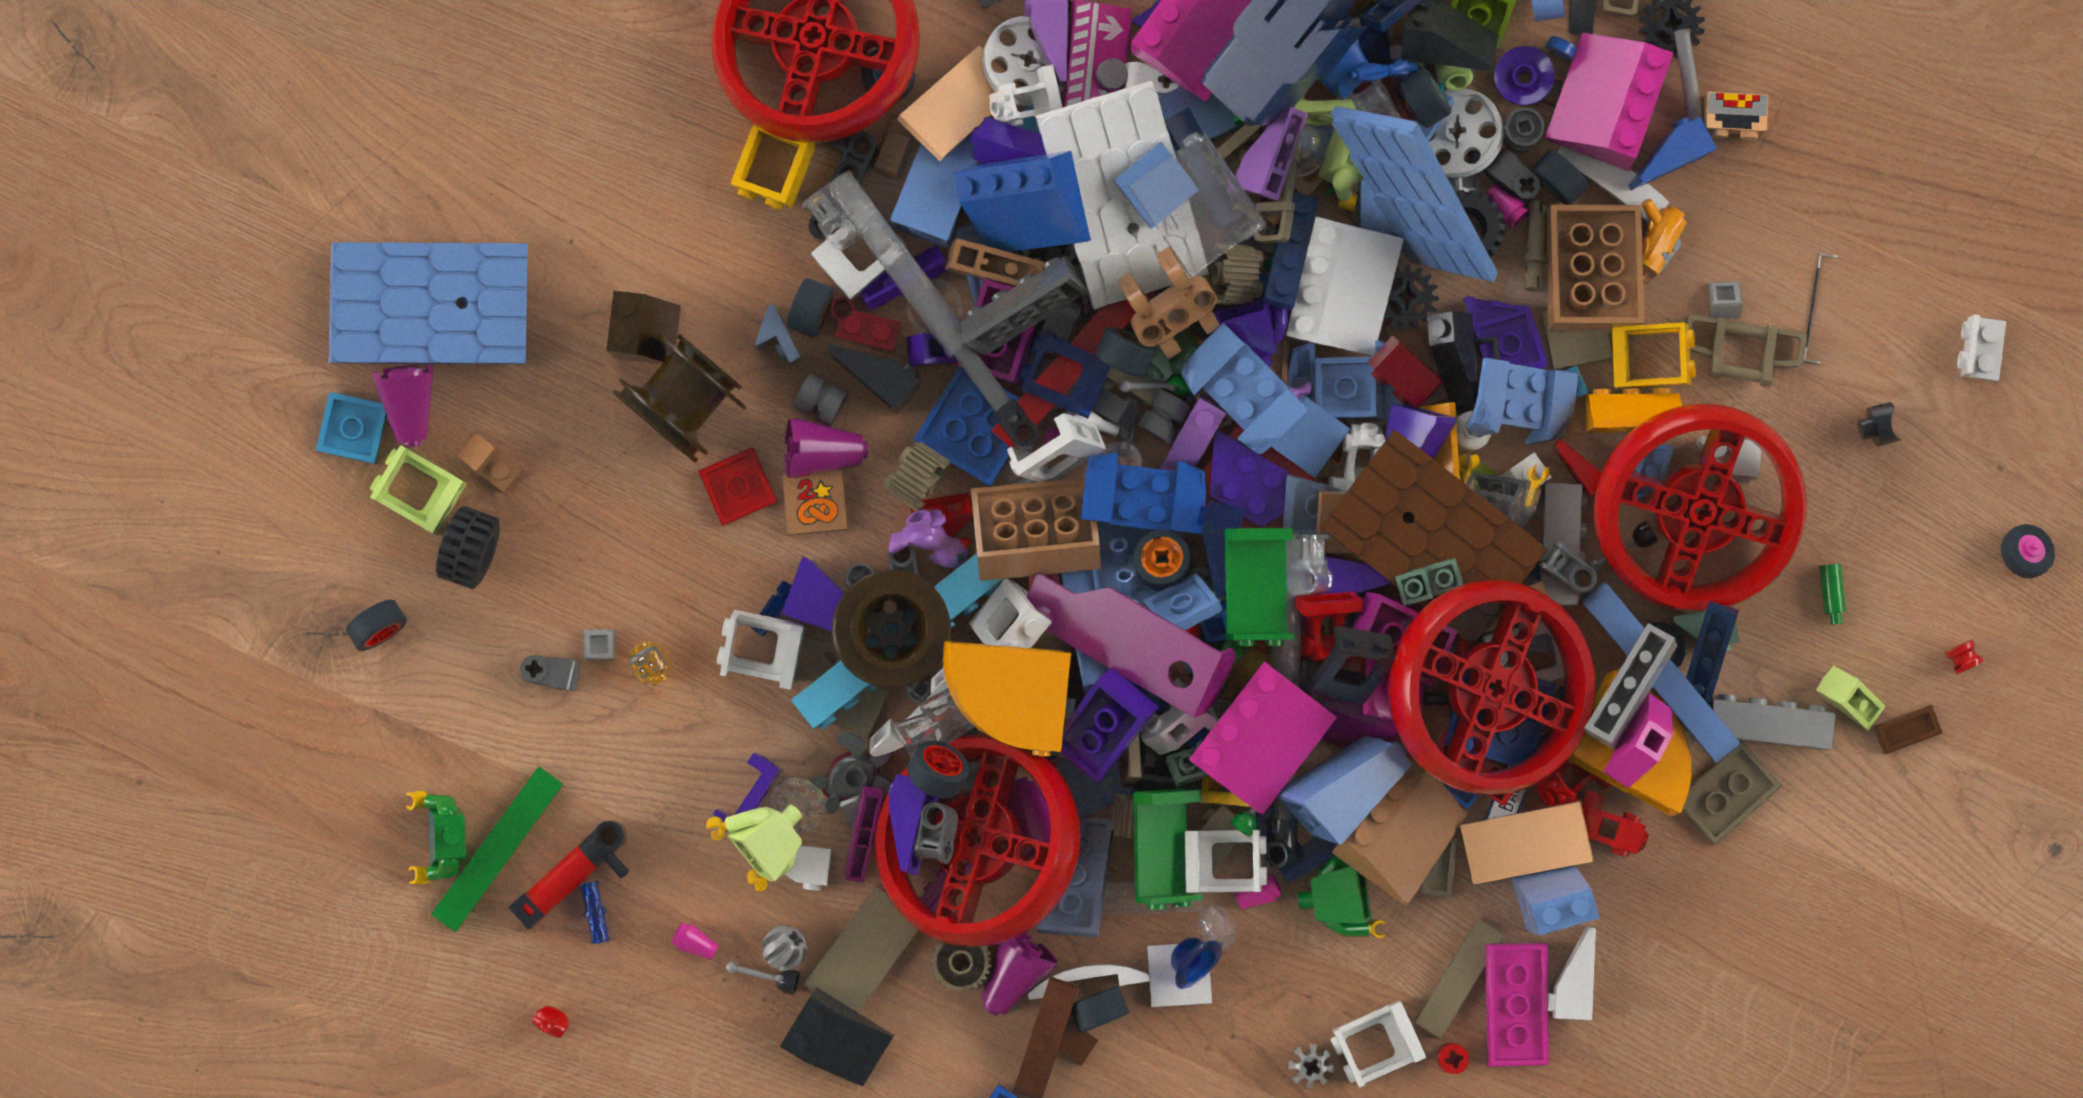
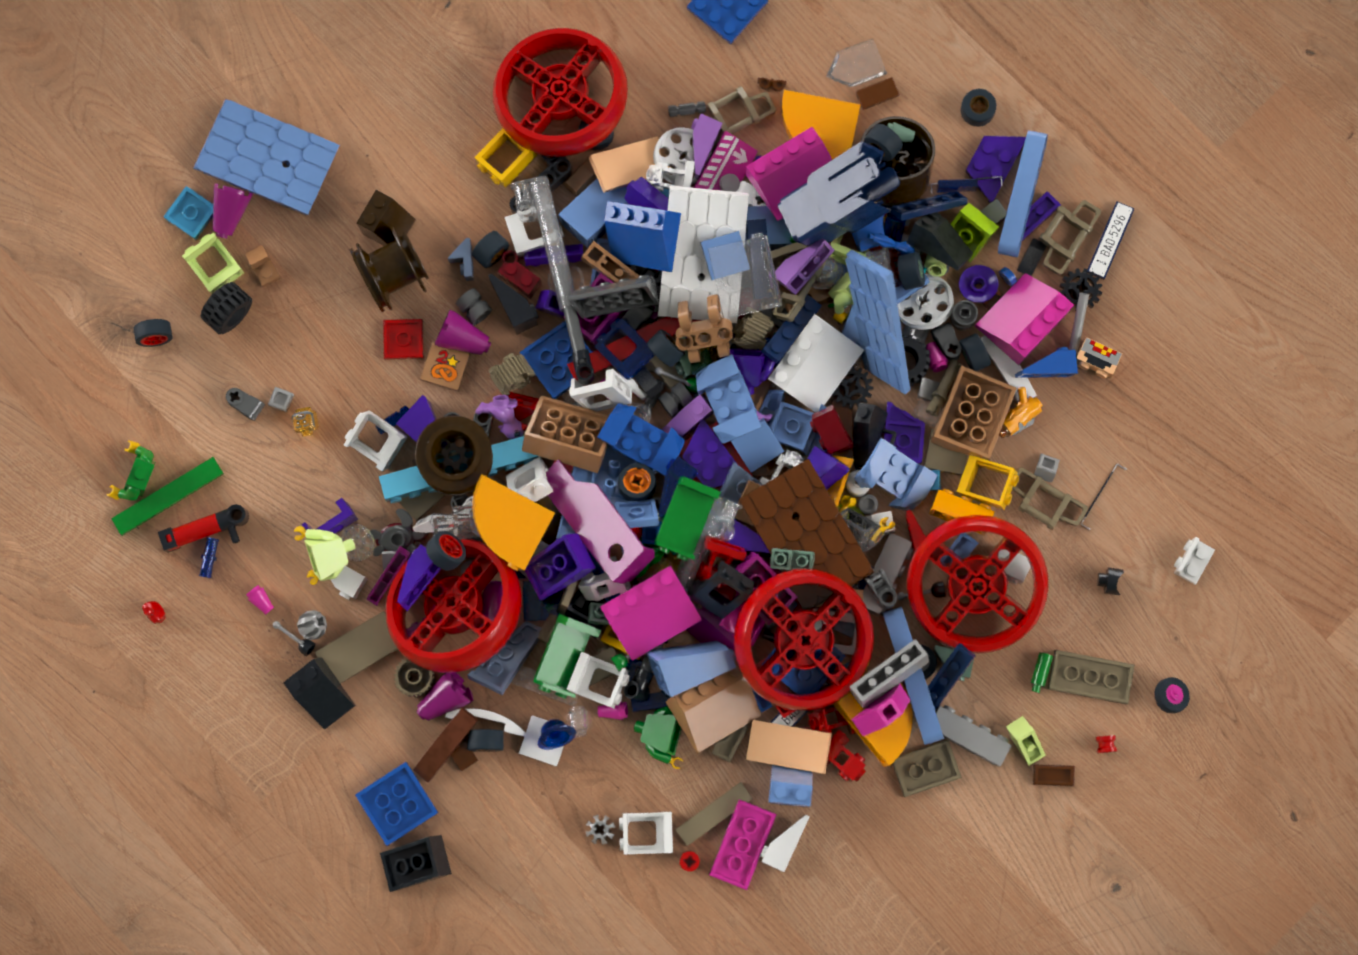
camera: 25 degrees right, 5 degrees down
dark grey piece [914,802,958,864] -> none
none -> light grey tile [858,494,878,515]
none -> light grey slope [917,378,939,401]
none -> dark tan tile [1048,650,1135,705]

